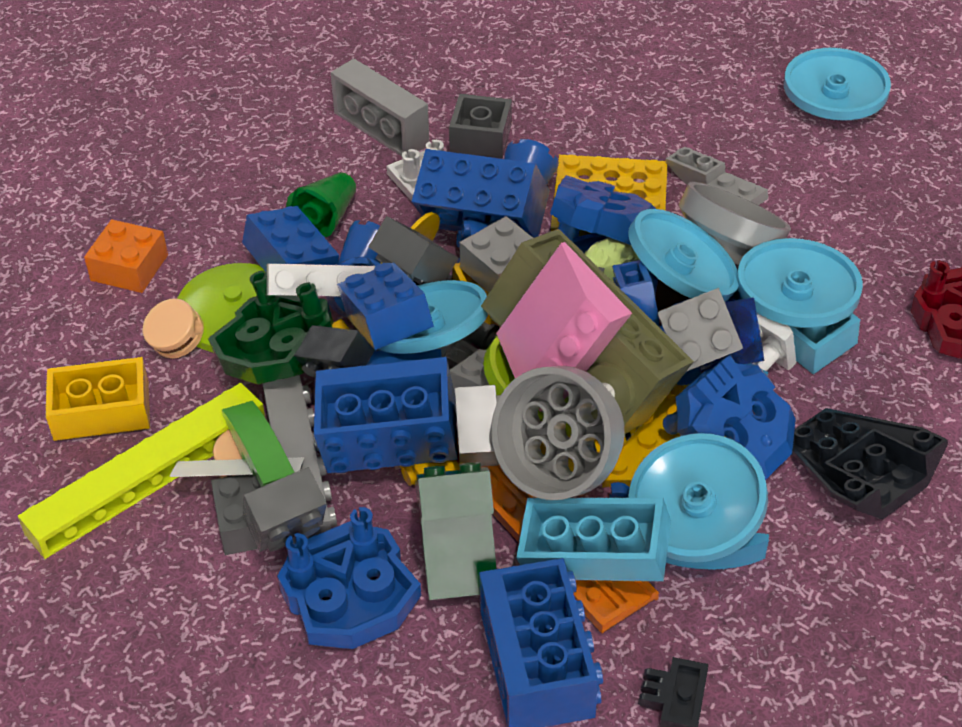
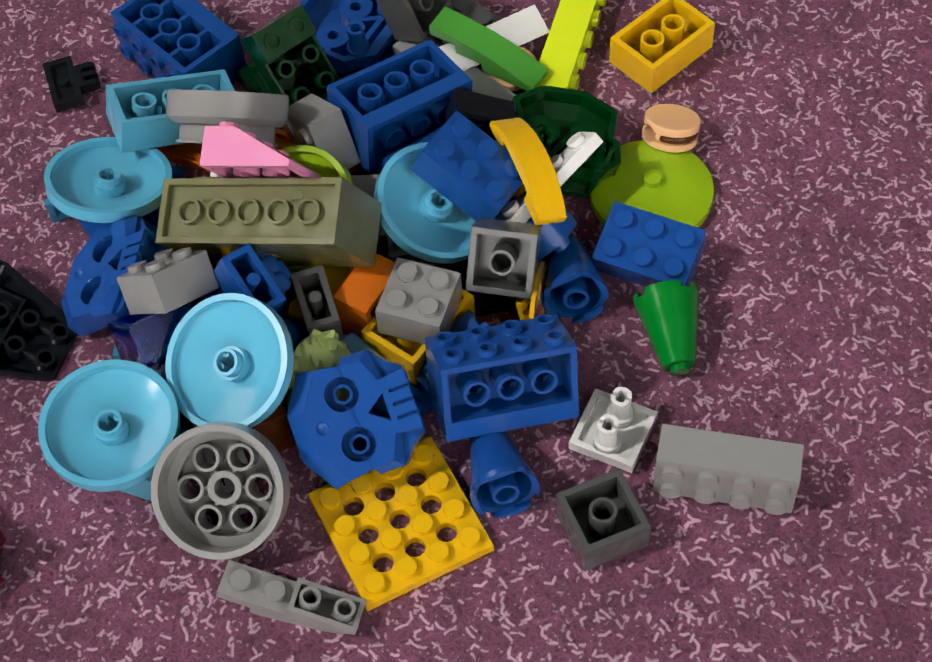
camera: 150 degrees right, 10 degrees up
orange brick [84,219,168,293] -> none
none -> yellow slope [489,118,567,226]

